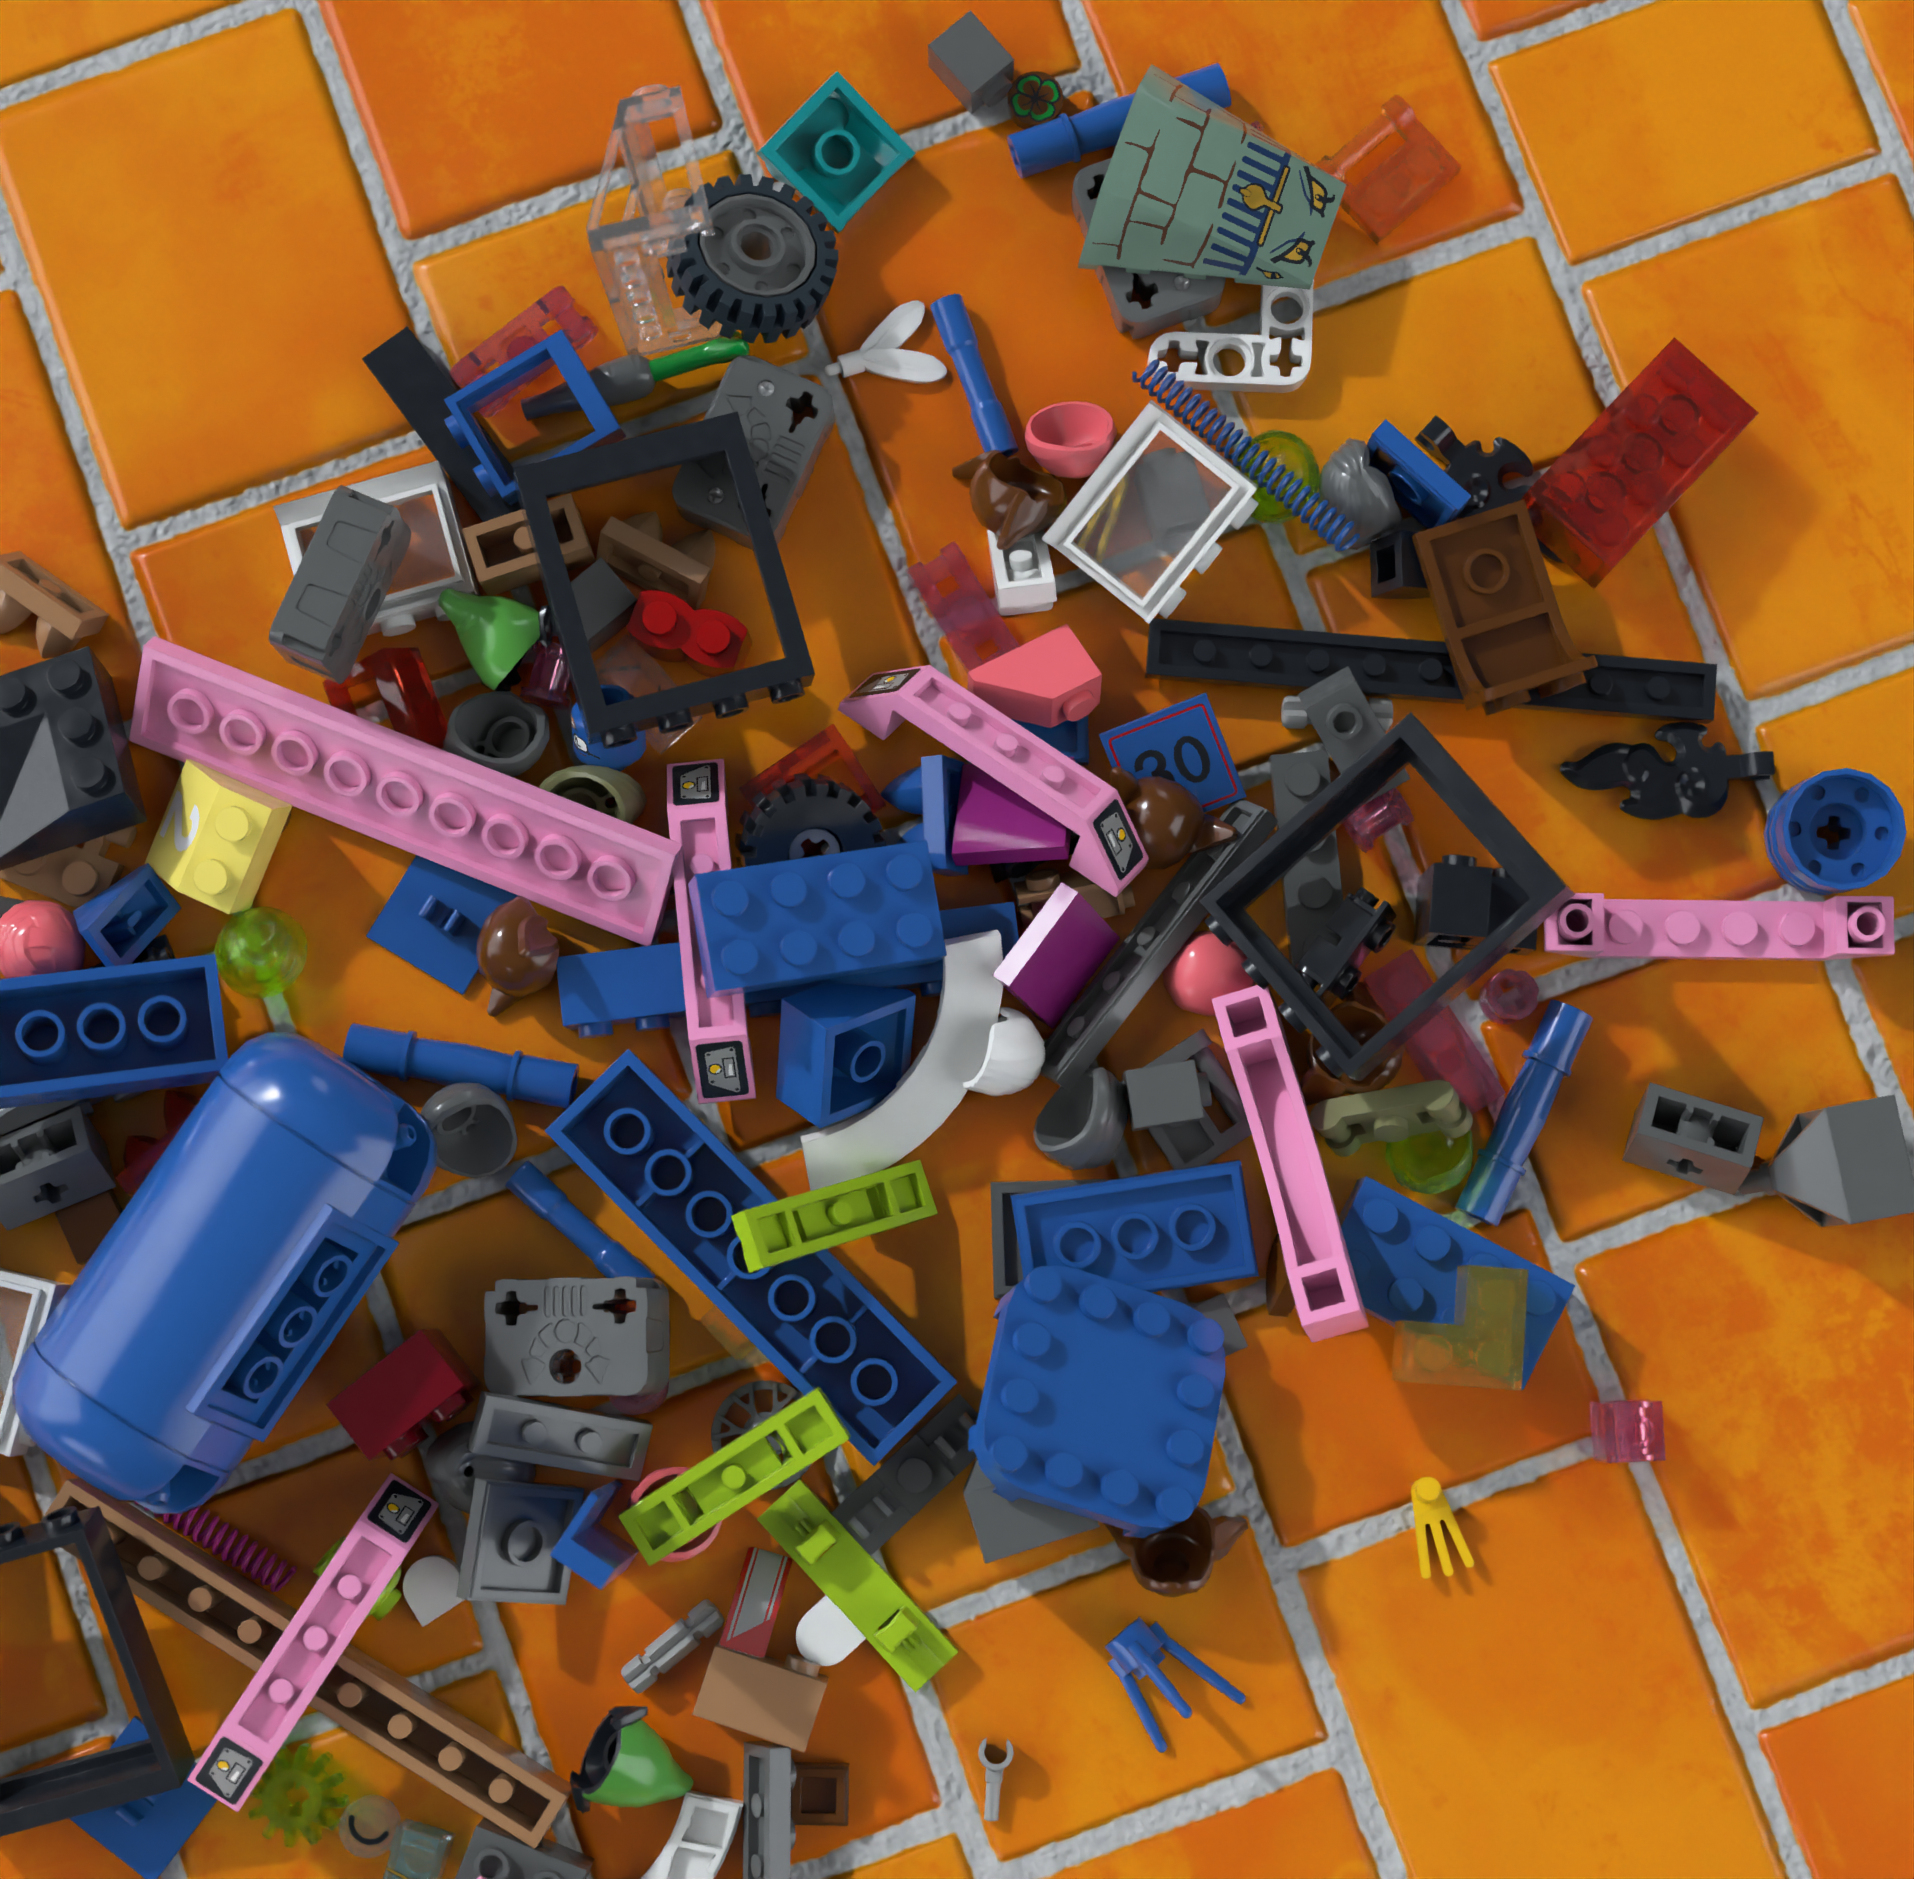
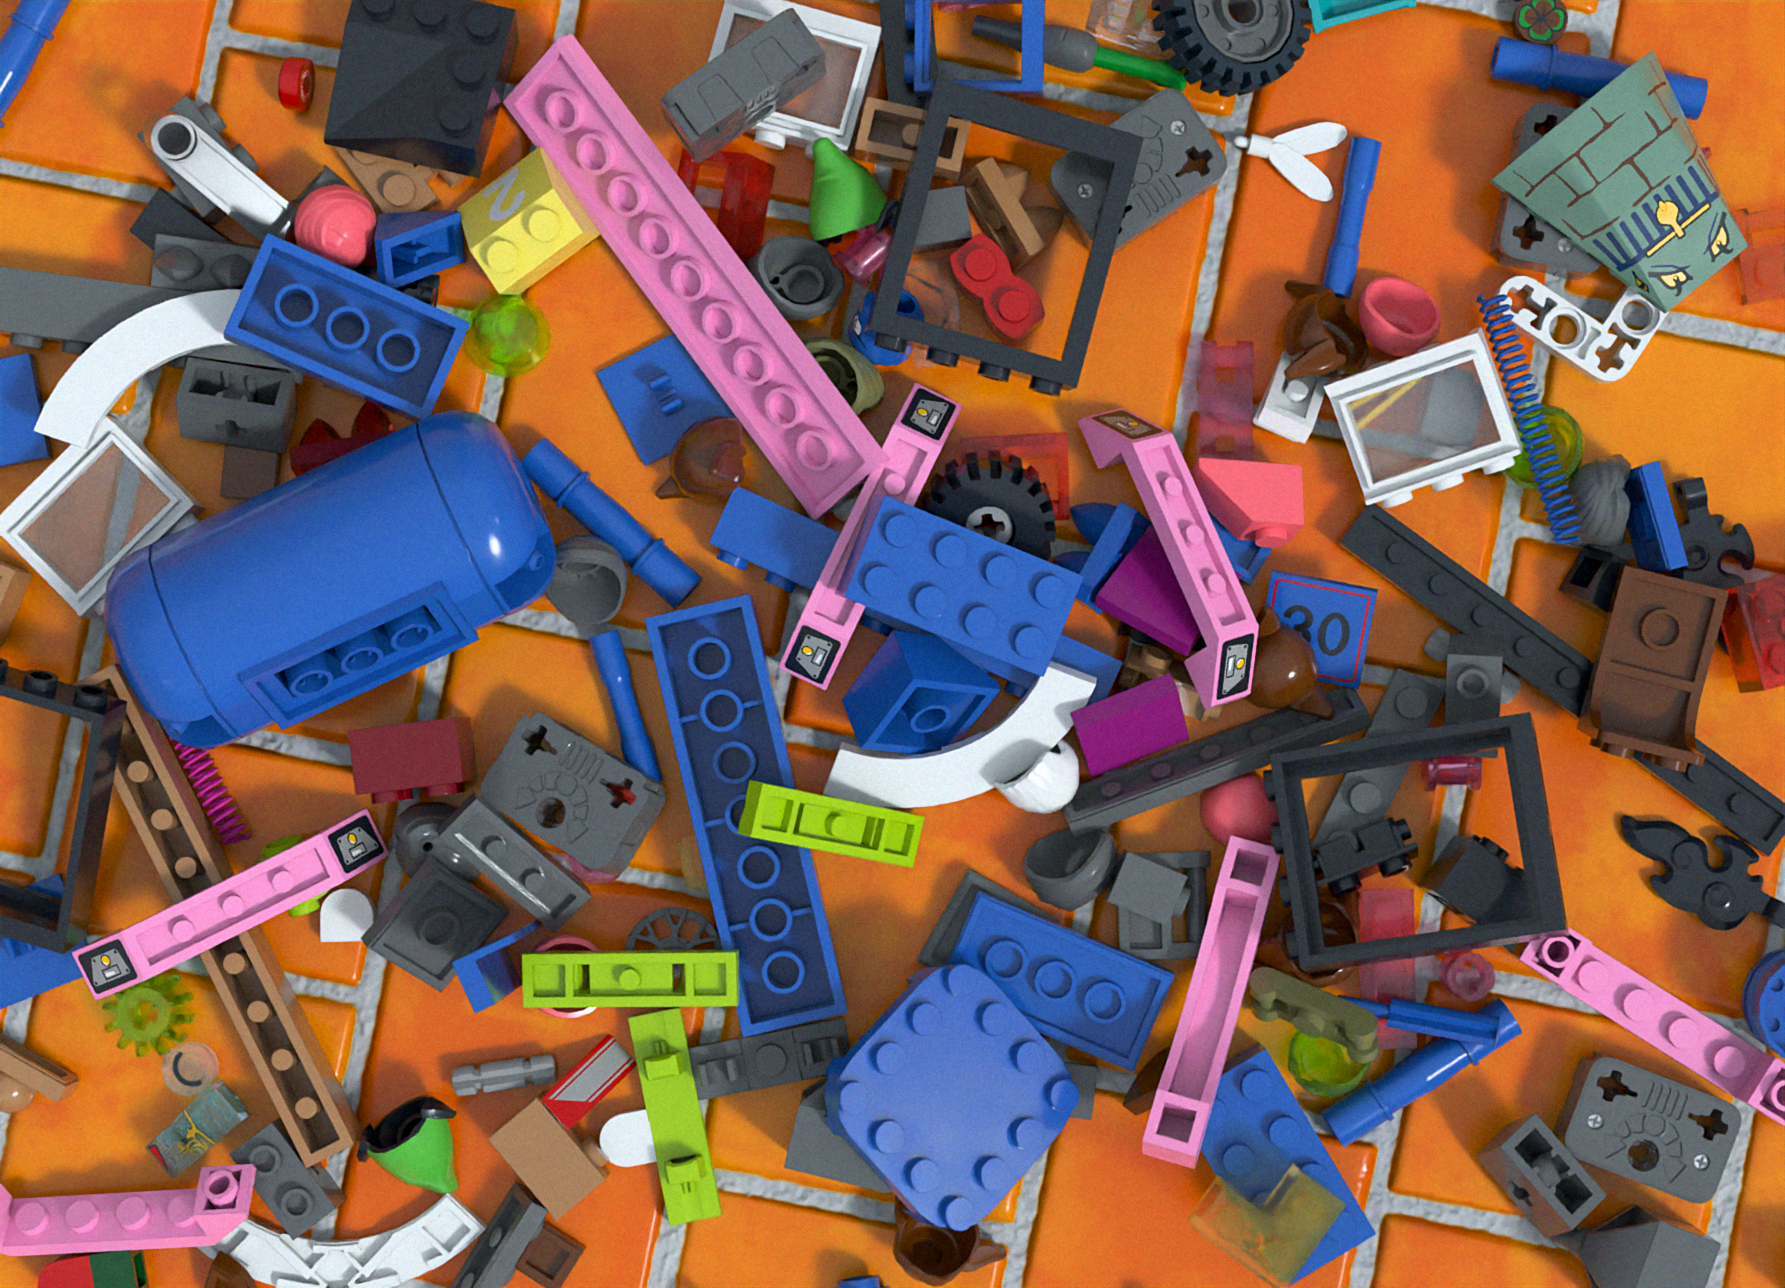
camera: 35 degrees right, 5 degrees up
none -> blue axle [1338,995,1501,1048]
none -> dark grey axle [1553,1051,1742,1204]

